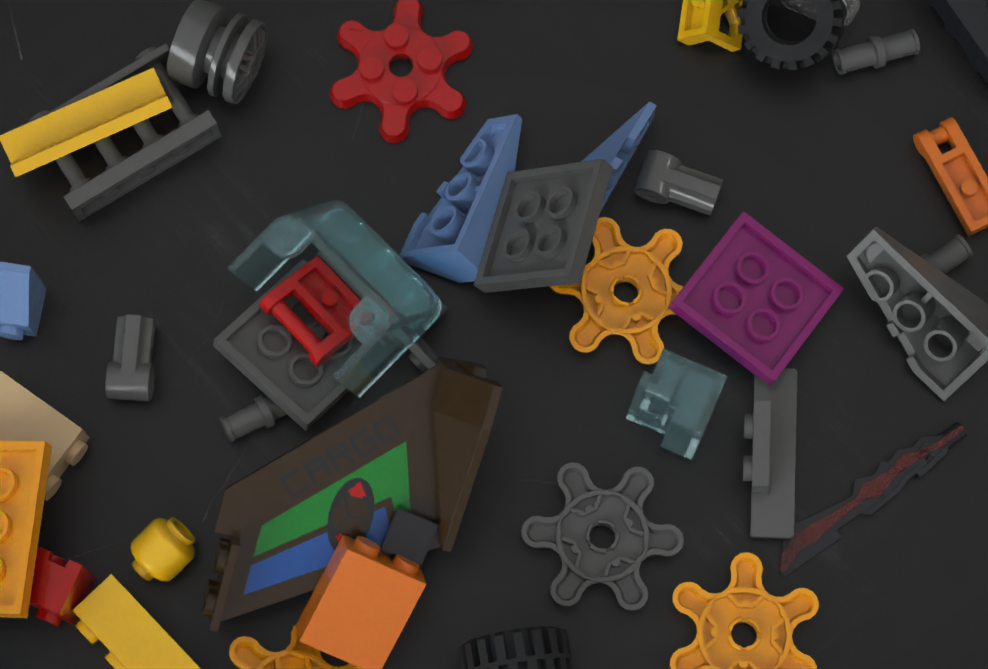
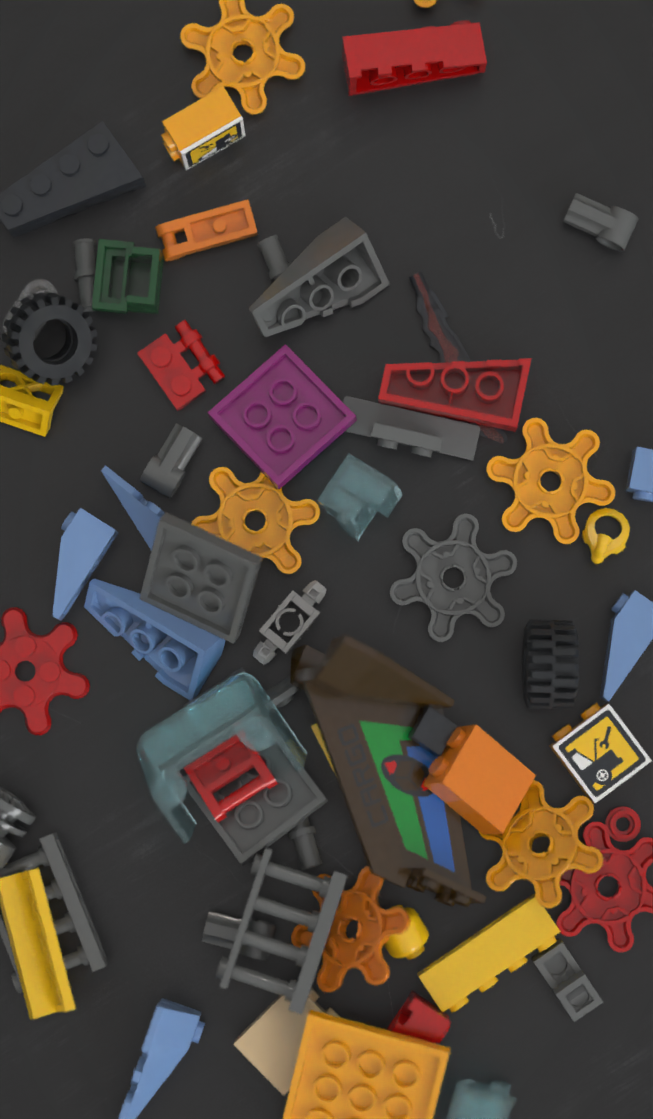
camera: 80 degrees left, 10 degrees up
none -> medium blue slope [52,508,119,621]
none -> dark green plate [92,239,164,314]
none -> red plate [137,320,226,411]
none -> dark grey fence [216,848,348,1014]
none -> light grey piece [253,580,327,665]
none -> orange plate [291,866,411,993]
none -> red wedge [378,358,532,432]

